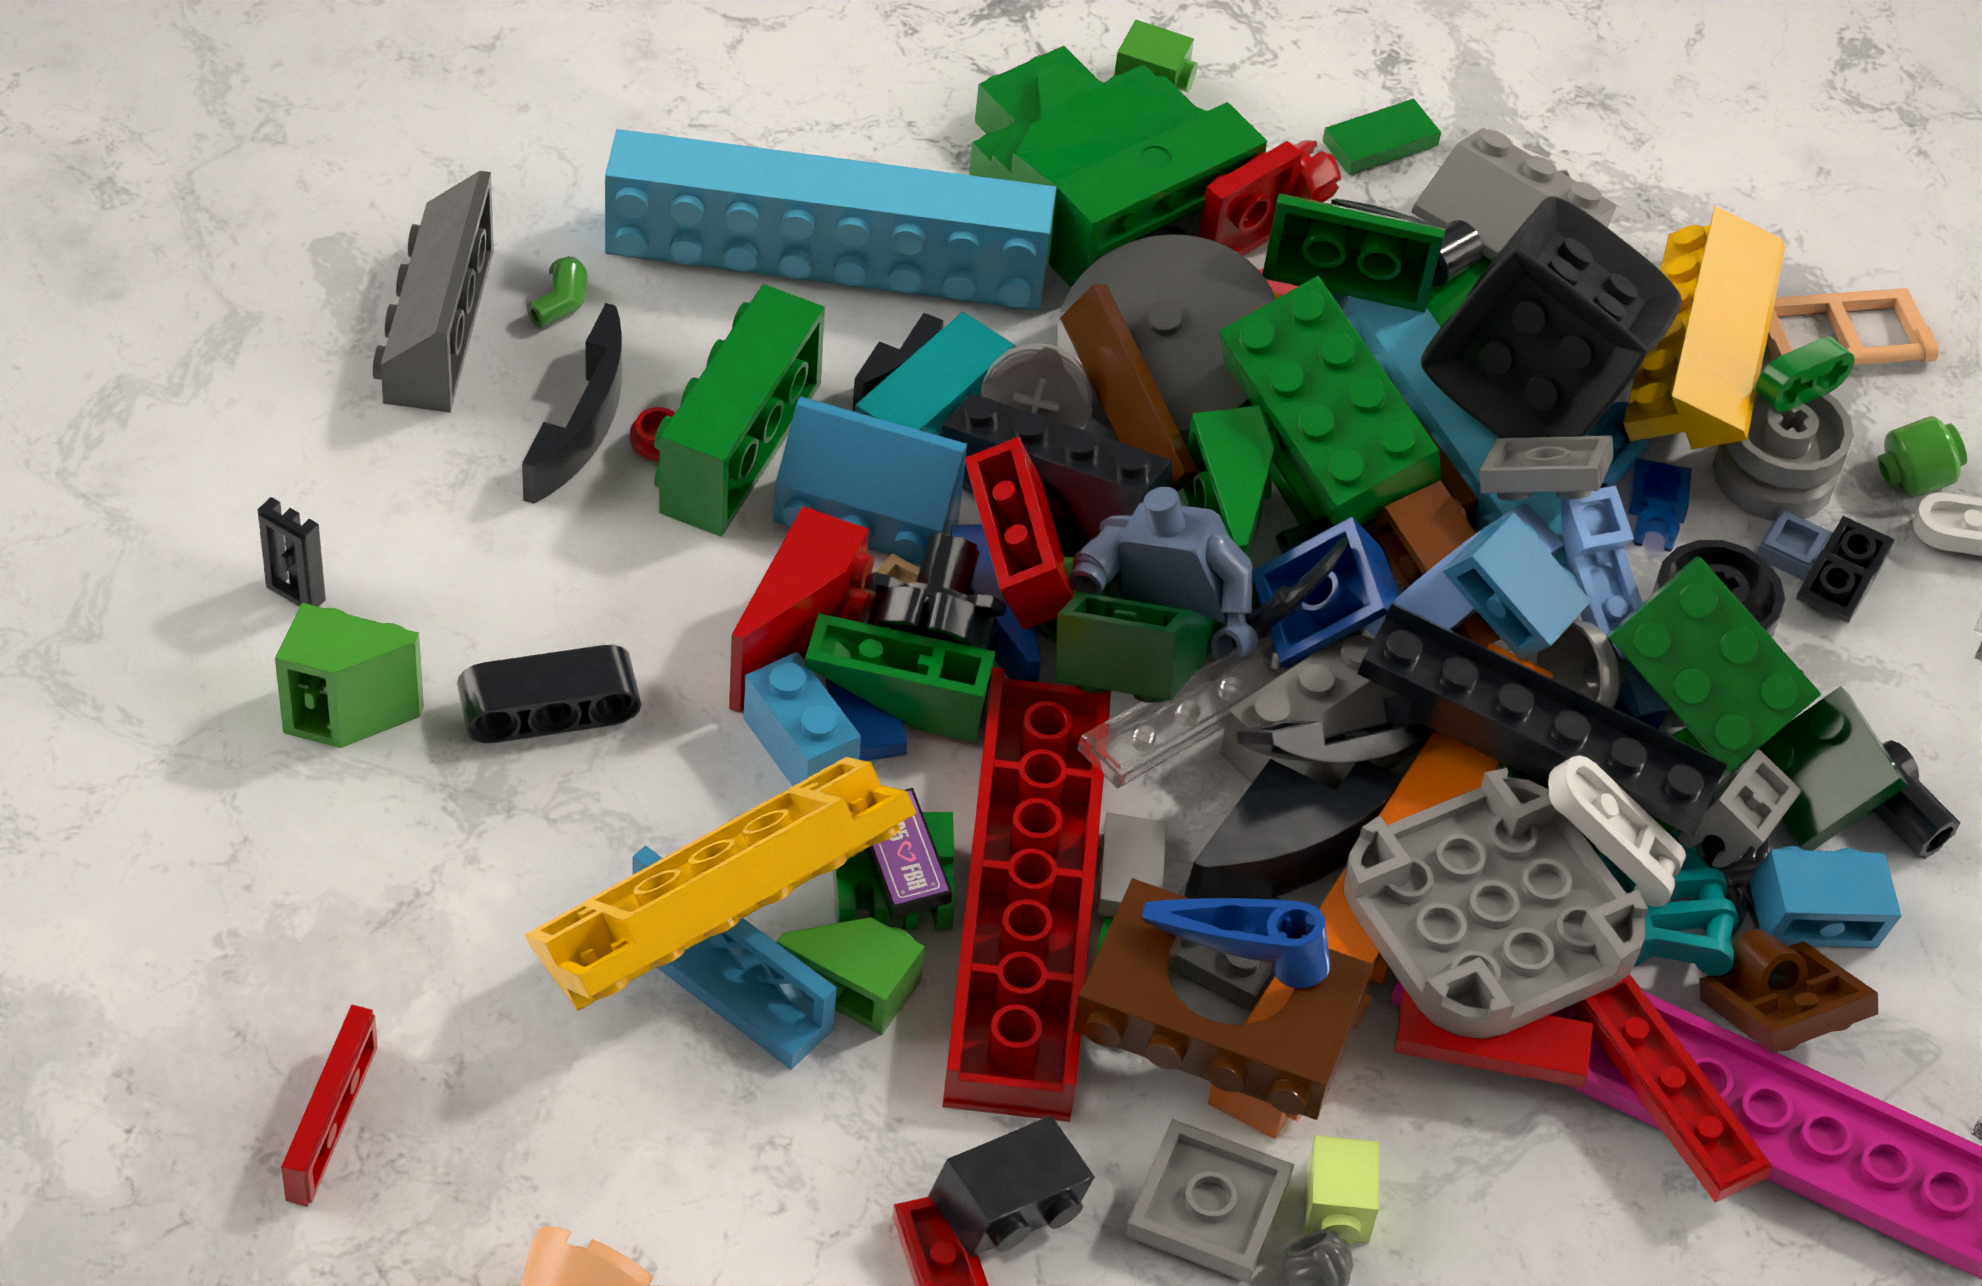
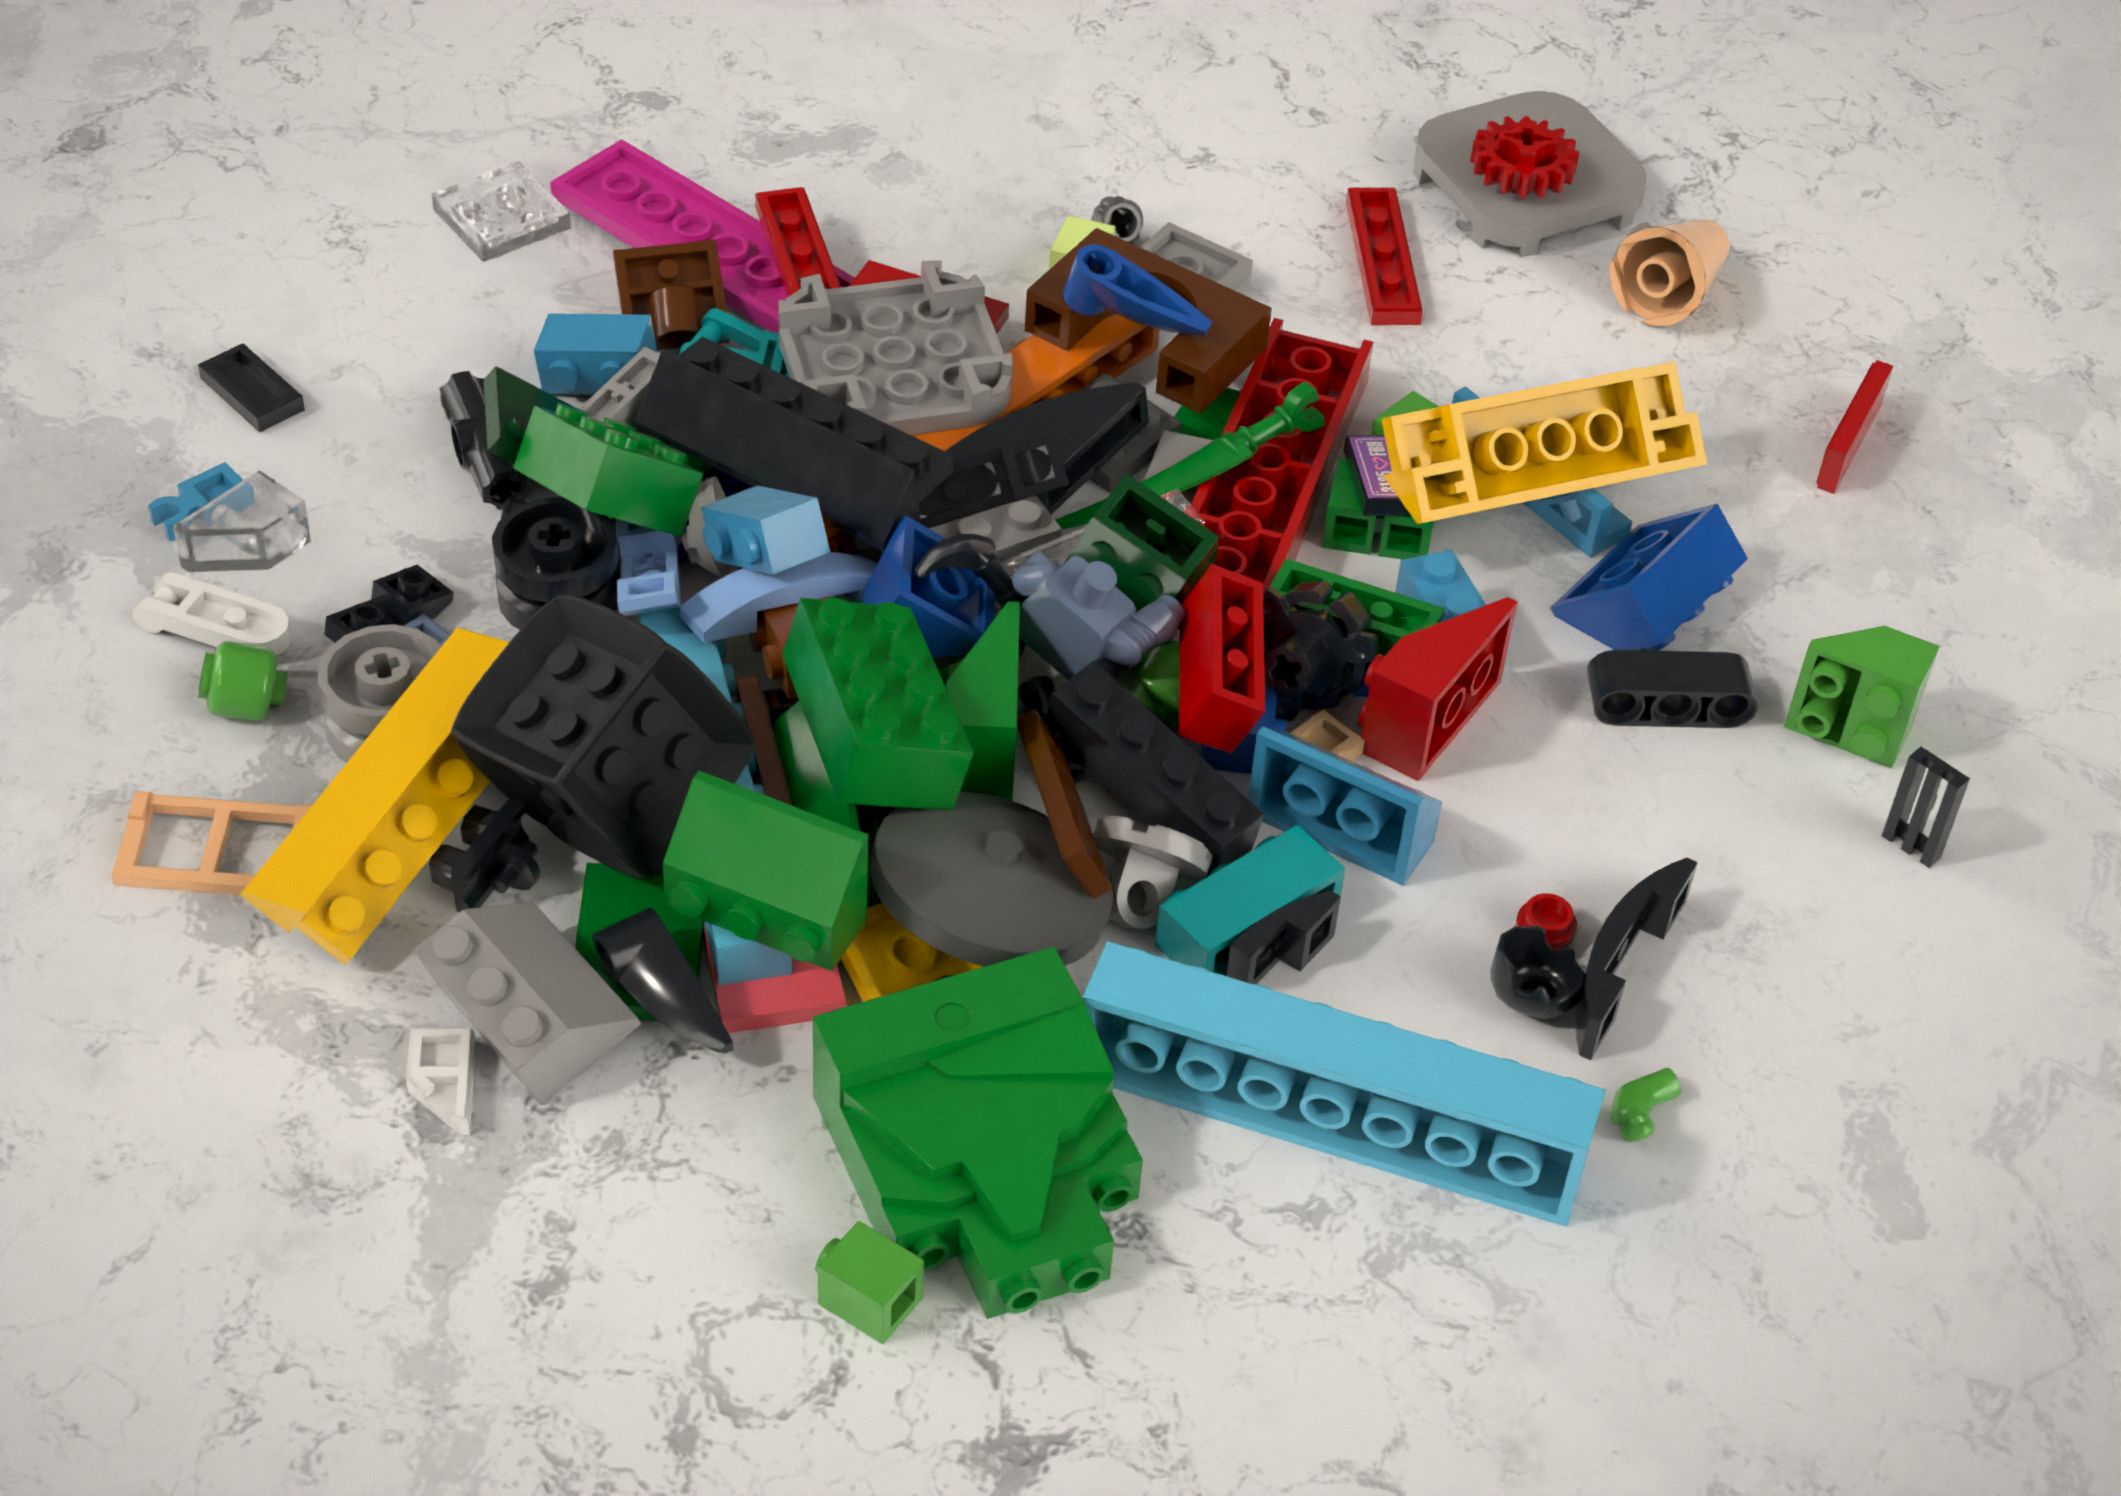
camera: 165 degrees left, 5 degrees down
dark grey slope [373,171,494,412] -> none
green brick [654,284,825,537] -> none
black brick [928,1115,1095,1258] -> none
red plate [1198,140,1341,256] -> none
green tile [1322,98,1441,175] -> none
light grey plate [1479,436,1613,501] -> none
white plate [1548,755,1686,907] -> none
green beam [1756,336,1855,412] -> none
none -> green sword [1054,381,1325,530]
none -> black hair [1491,926,1585,1019]
none -> blue slope [1550,503,1748,651]

